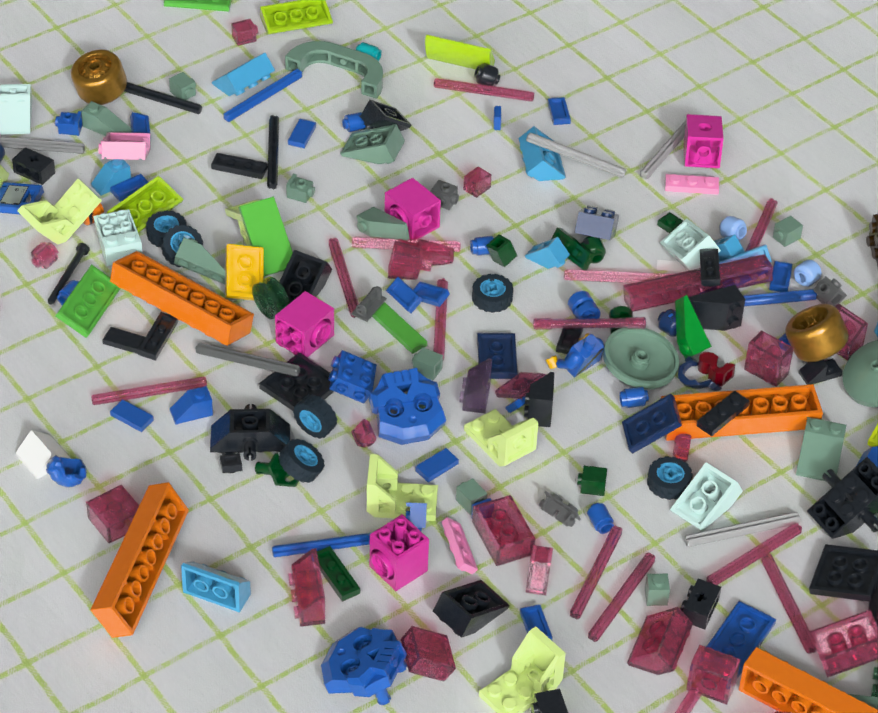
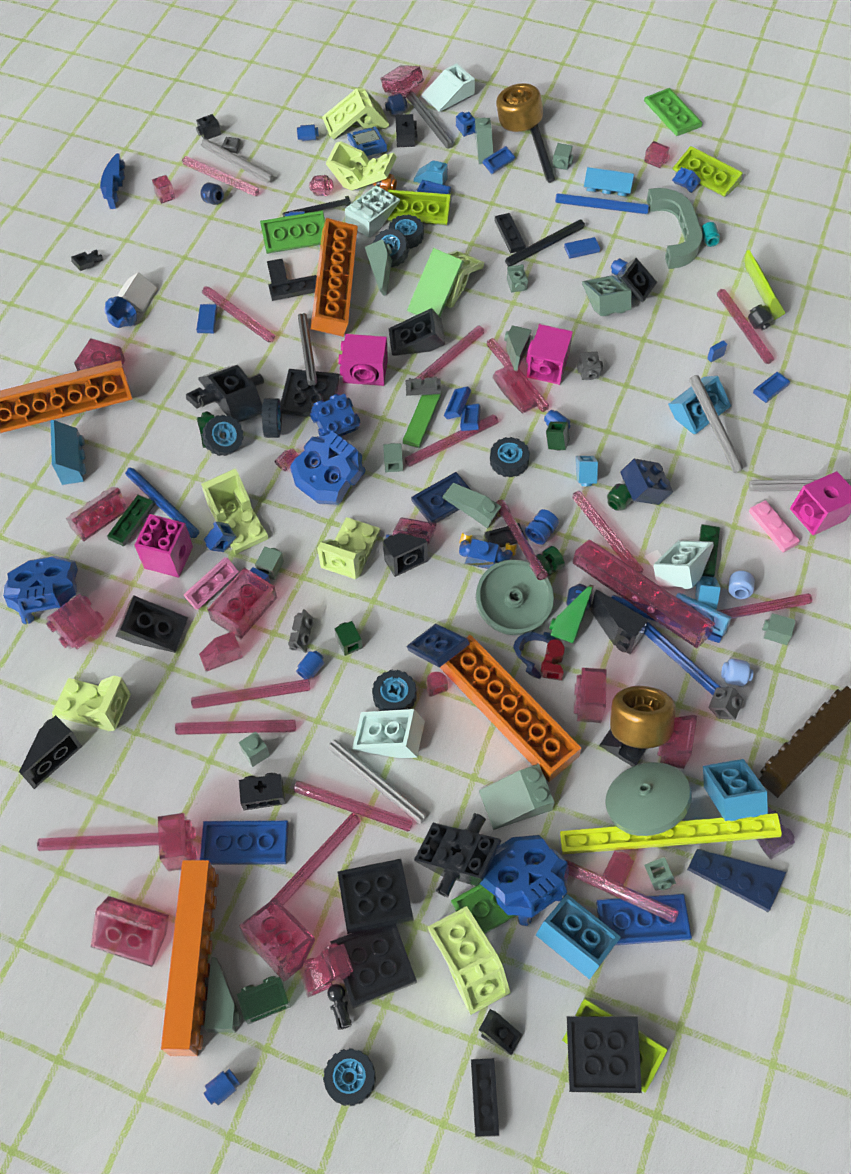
camera: 60 degrees right, 15 degrees up
bright pink window [99,132,150,160] -> none
blue slope [170,386,213,425] -> none
yellow tile [225,244,264,301] -> none
clear green wheel [252,276,289,319] -> none
clear pink torso [388,241,432,280] -> none
blue tile [415,448,459,482] -> none
clear purple slope [459,359,492,414] -> none
clear pink brick [463,166,492,198] -> none
blue tile [520,605,553,640] -> none
dark green plate [551,227,595,270] -> none
blue brick [619,387,649,408] -> none
clear pink slope [627,607,693,675] -> none
black plate [696,391,750,436] -> none
black plate [700,249,720,287] -> none
blue tile [769,261,793,292] -> none
none -> sand green slope [442,483,501,529]
none -> blue bracket [672,167,701,193]

